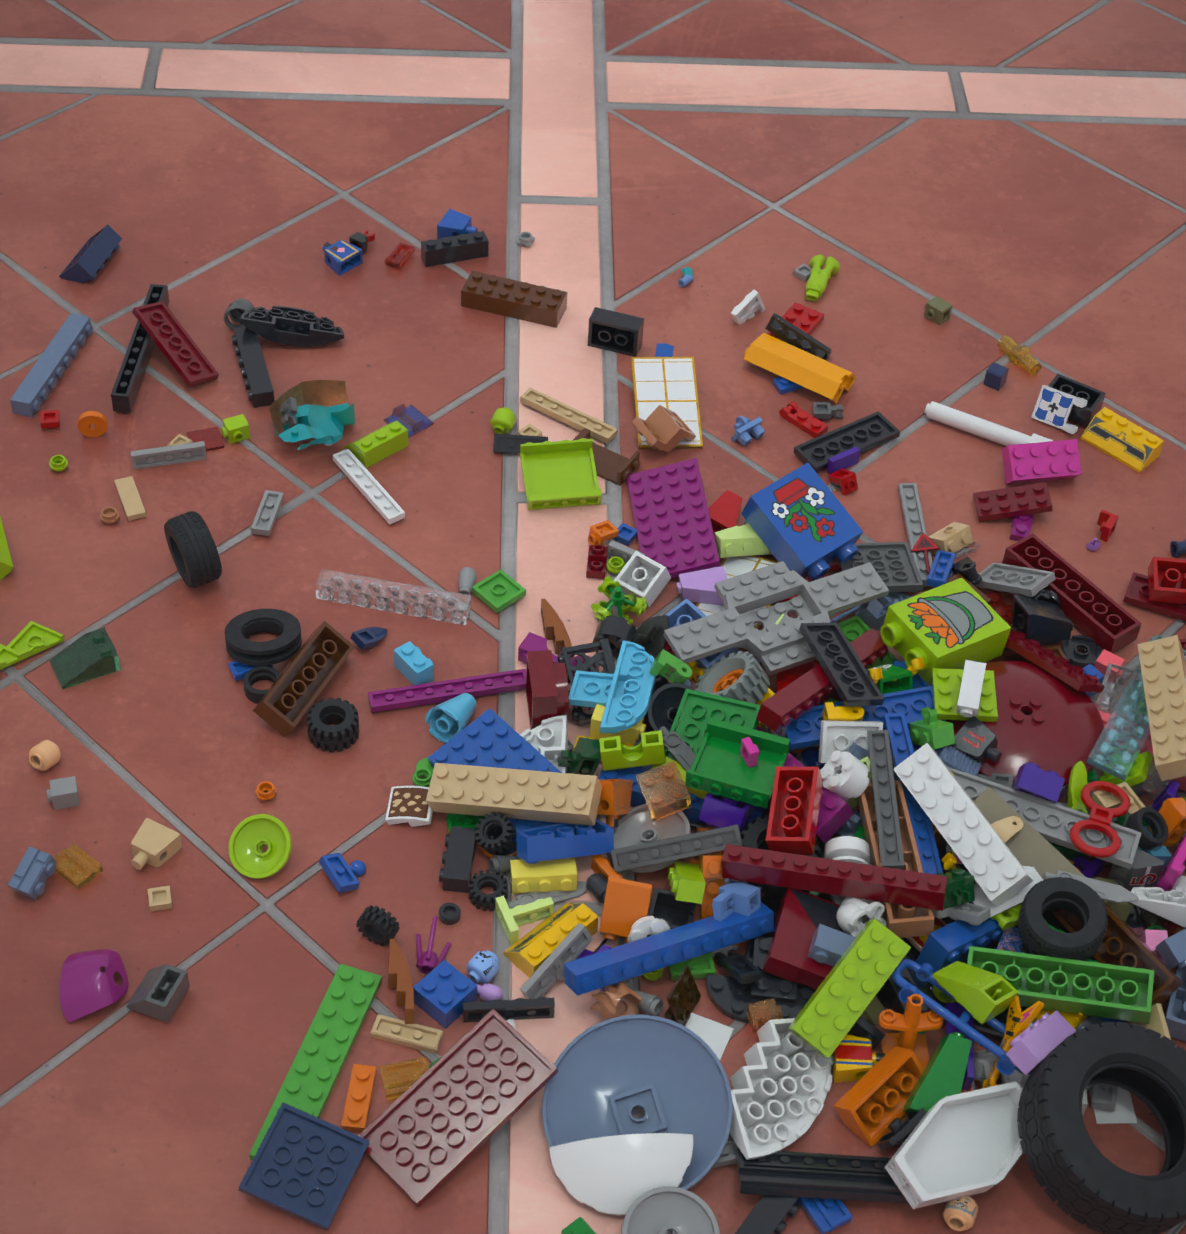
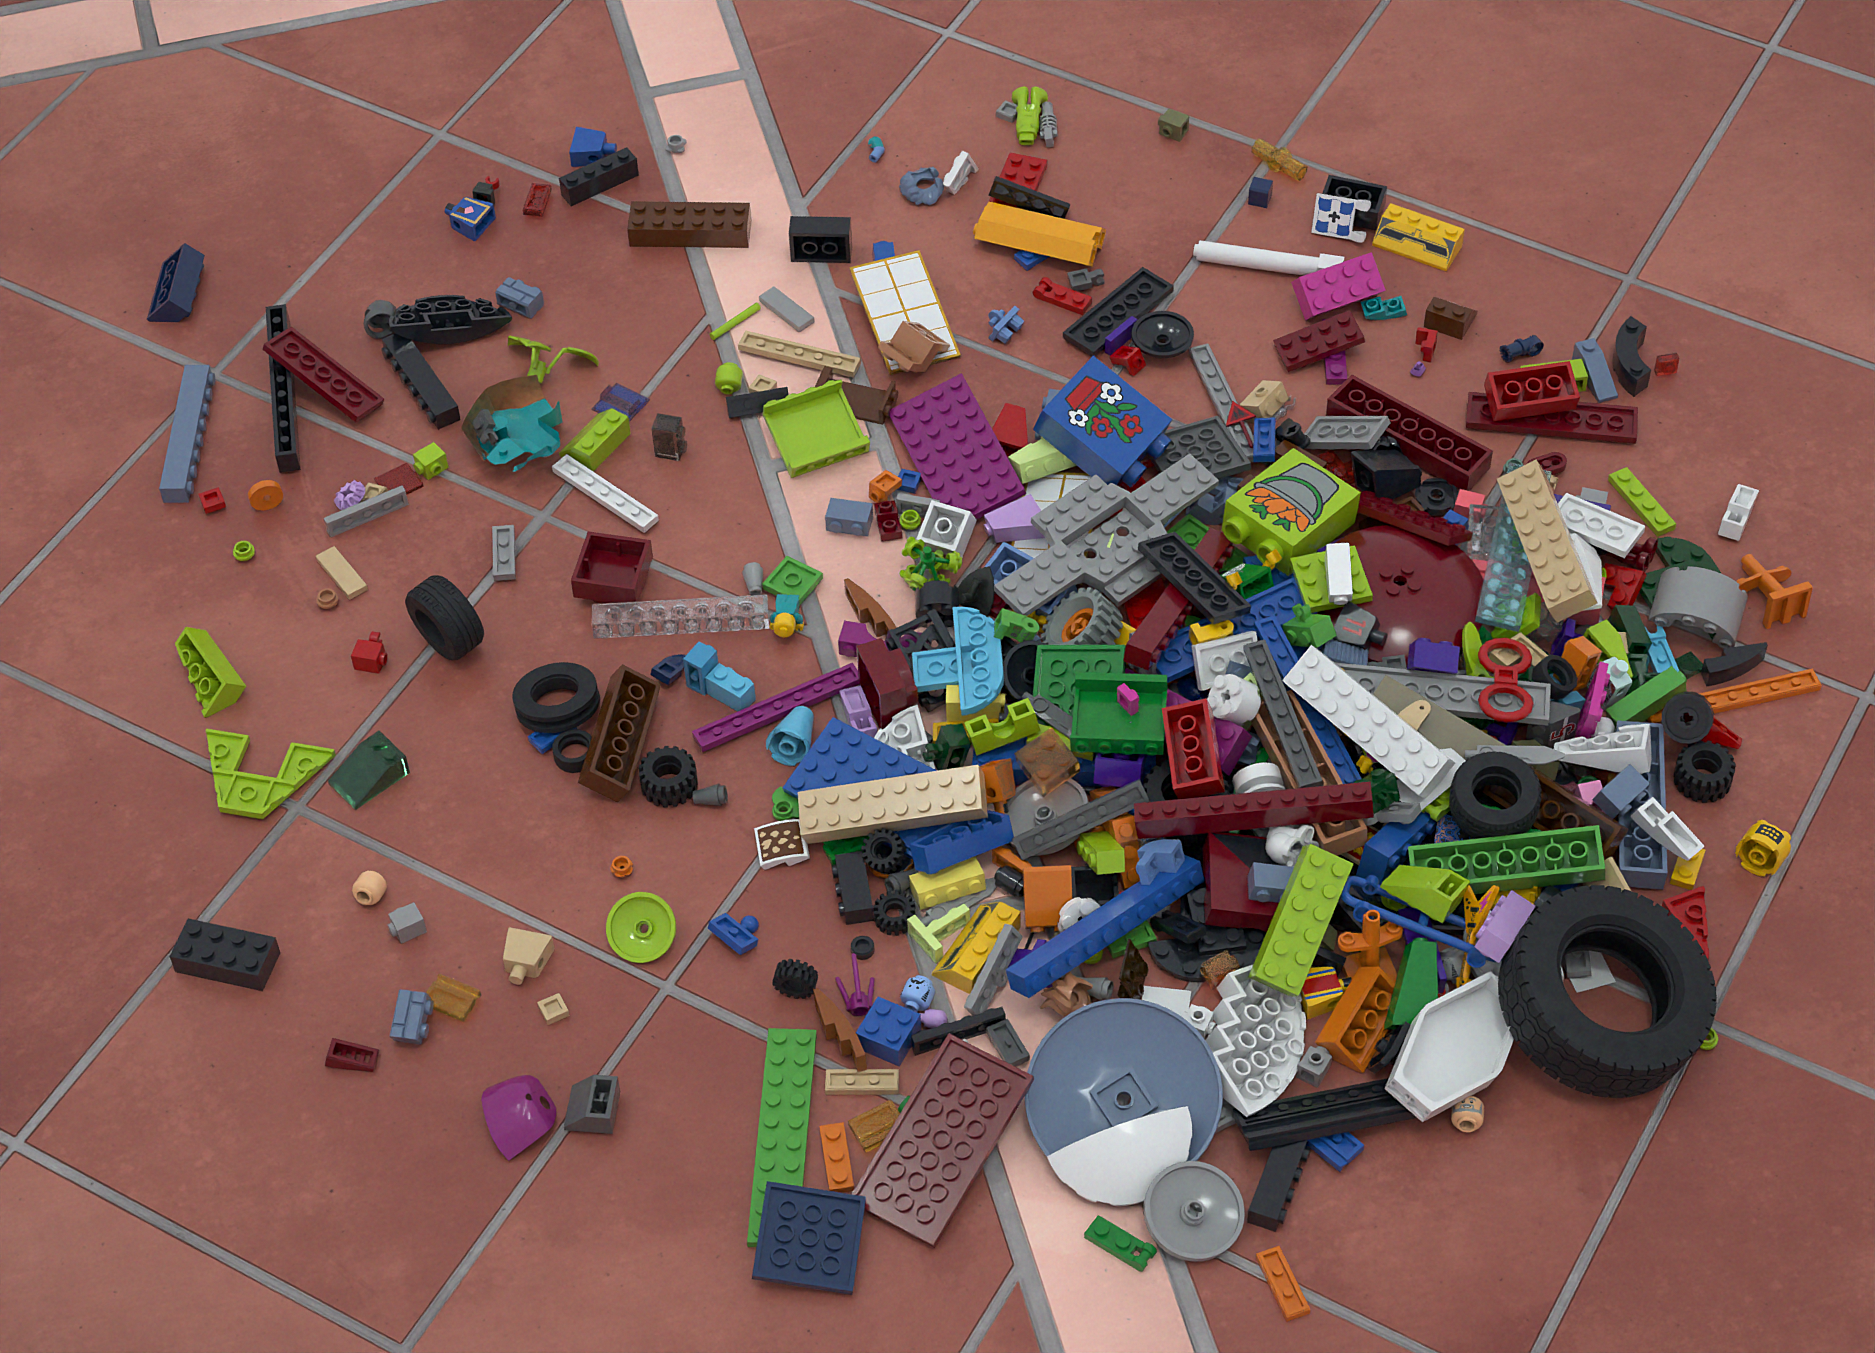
camera: 10 degrees left, 5 degrees up
none -> lavender gear [334,480,365,510]
none -> red brick [351,631,388,674]
none -> sand blue brick [495,277,544,319]
none -> lime plant [507,336,599,384]
none -> dark red container [571,531,653,609]
none -> clear smoke brick [651,413,687,461]
none -> dark azure brick [683,641,718,696]
none -> dark grey cone [693,784,728,806]
none -> lime bar [709,302,761,340]
none -> light grey tile [759,286,815,332]
none -> piece [769,594,804,638]
none -> sand blue brick [825,498,873,536]
none -> lavender slope [839,685,877,738]
none -> sand blue piece [899,167,944,205]
none -> dark grey plate [986,1019,1030,1067]
none -> light grey hinge [1039,102,1058,147]
none -> black dish [1132,311,1194,358]
none -> white brick [1181,1004,1216,1040]
none -> light grey brick [1296,1046,1332,1088]
none -> teal slope [1361,296,1407,320]
none -> reddish brown slope [1424,297,1478,340]

